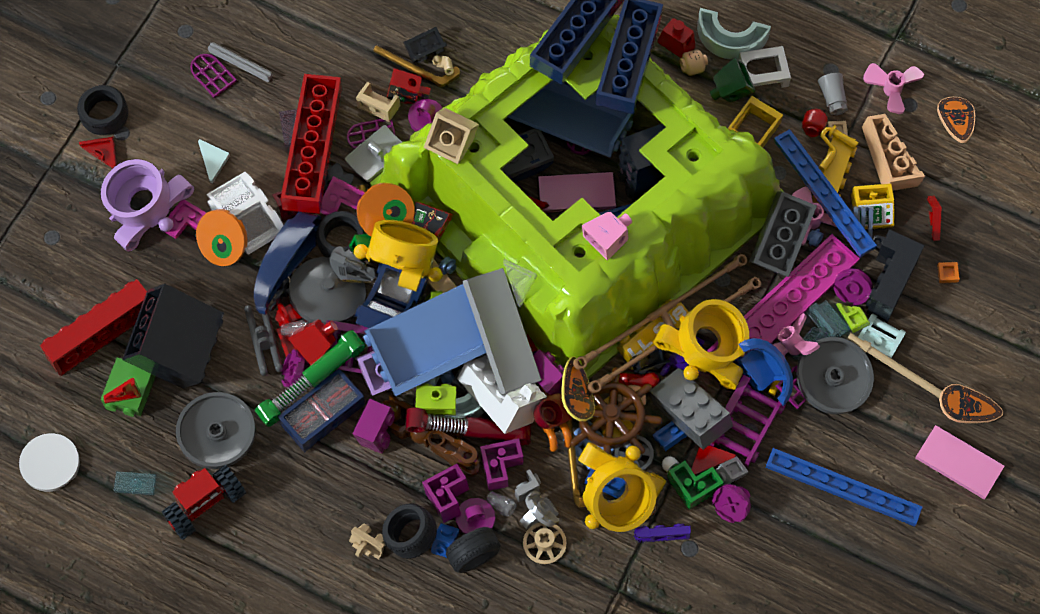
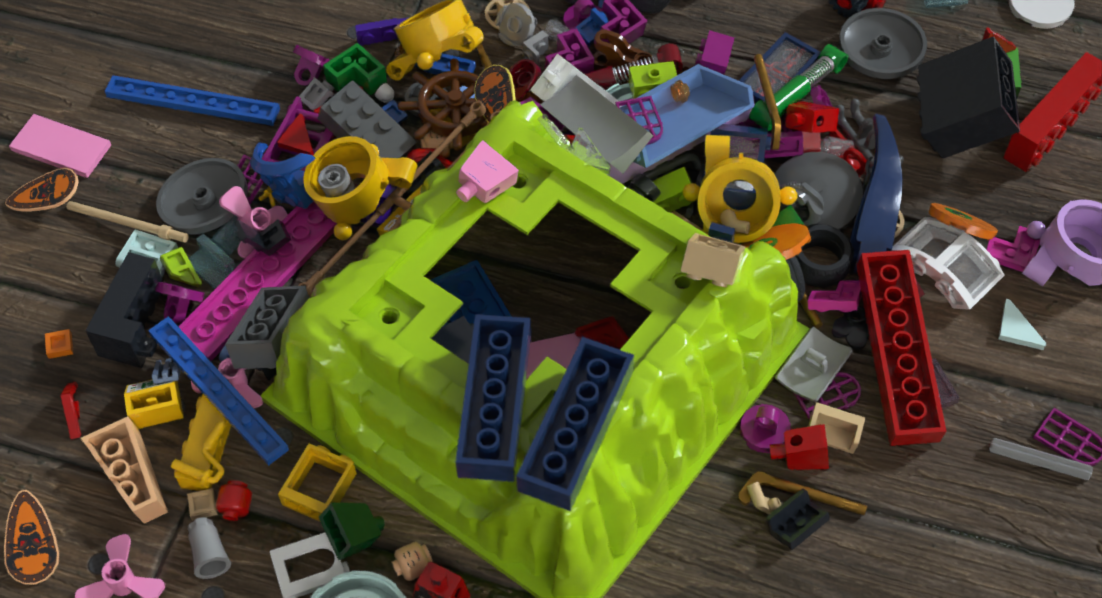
camera: 170 degrees right, 10 degrees down
none -> black bracket [235,219,291,256]
none -> red tile [277,114,314,155]
none -> light grey wheel [318,164,356,198]
none -> clear tile [537,114,574,154]
none -> blue bracket [574,7,609,46]
none -> magenta window [615,96,663,144]
none -> clear orange plate [671,80,690,103]
none -> dark blue tile [708,222,735,243]
none -> tan arm [720,209,750,234]
none -> pearl gold piece [754,54,781,150]

